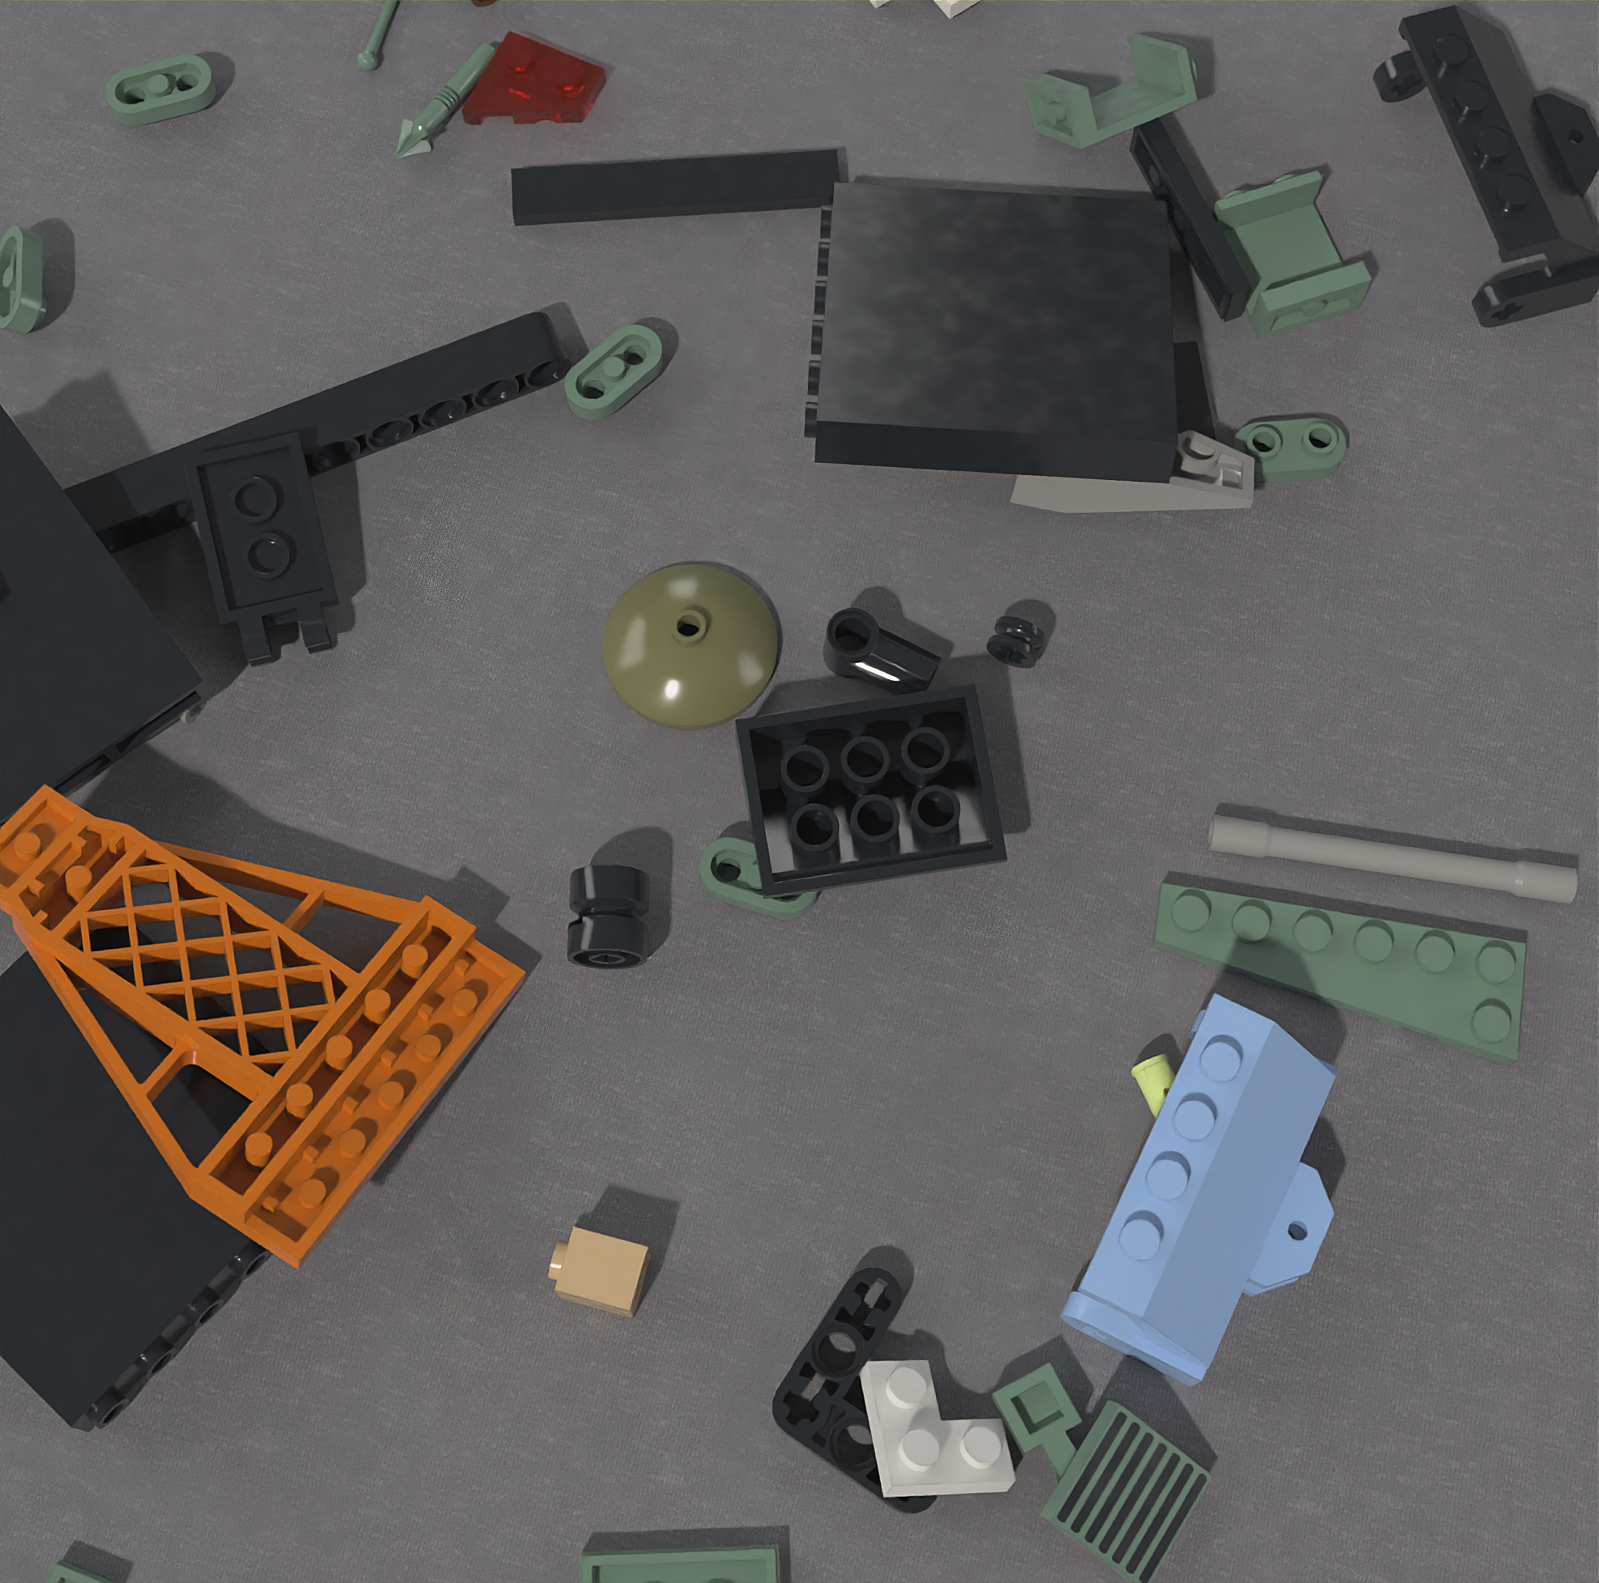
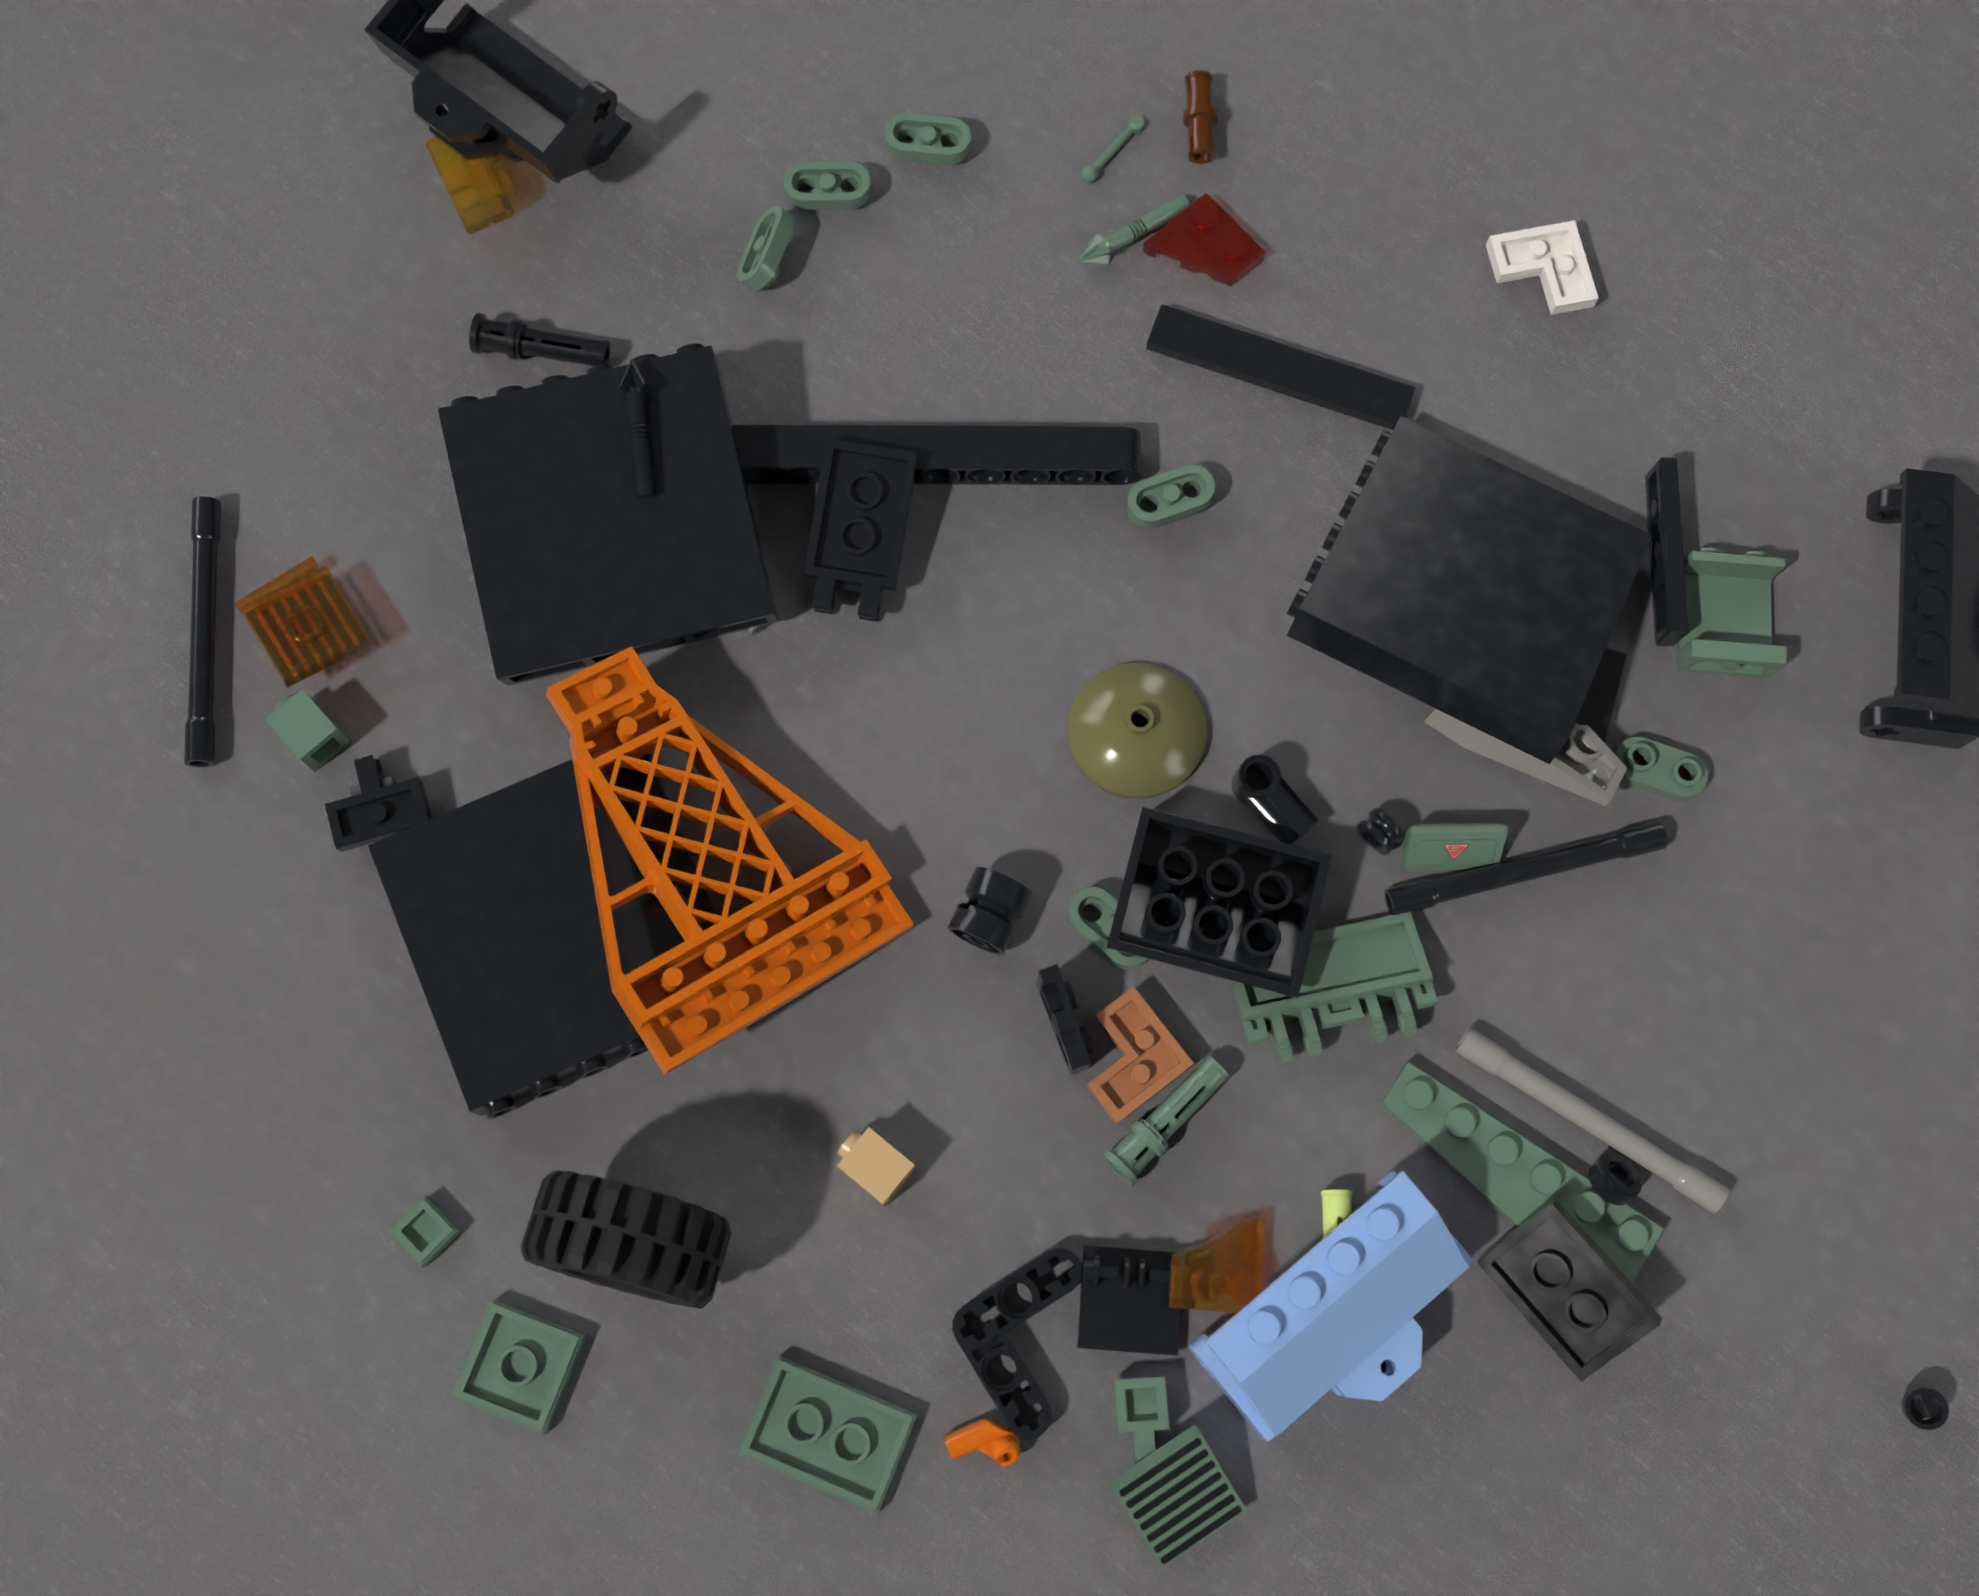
camera: 25 degrees right, 5 degrees up
white plate [859,1360,1016,1497] -> none
sand green panel [1022,33,1198,149] -> none
none -> black tyre [521,1170,732,1309]
none -> sand green plate [783,161,871,210]
none -> orange arm [943,1418,1020,1467]
none -> black wing [1036,964,1095,1076]
none -> black hinge [1077,1245,1185,1356]
none -> nougat plate [1086,986,1194,1125]
none -> sand green pin [1101,1055,1229,1187]
none -> clear orange wing [1169,1216,1265,1313]
none -> sand green hinge [1230,912,1439,1063]
none -> black piece [1384,821,1668,915]
none -> sand green slope [1401,823,1507,871]
none -> black plate [1477,1198,1662,1382]
none -> black tile [1588,1153,1642,1206]

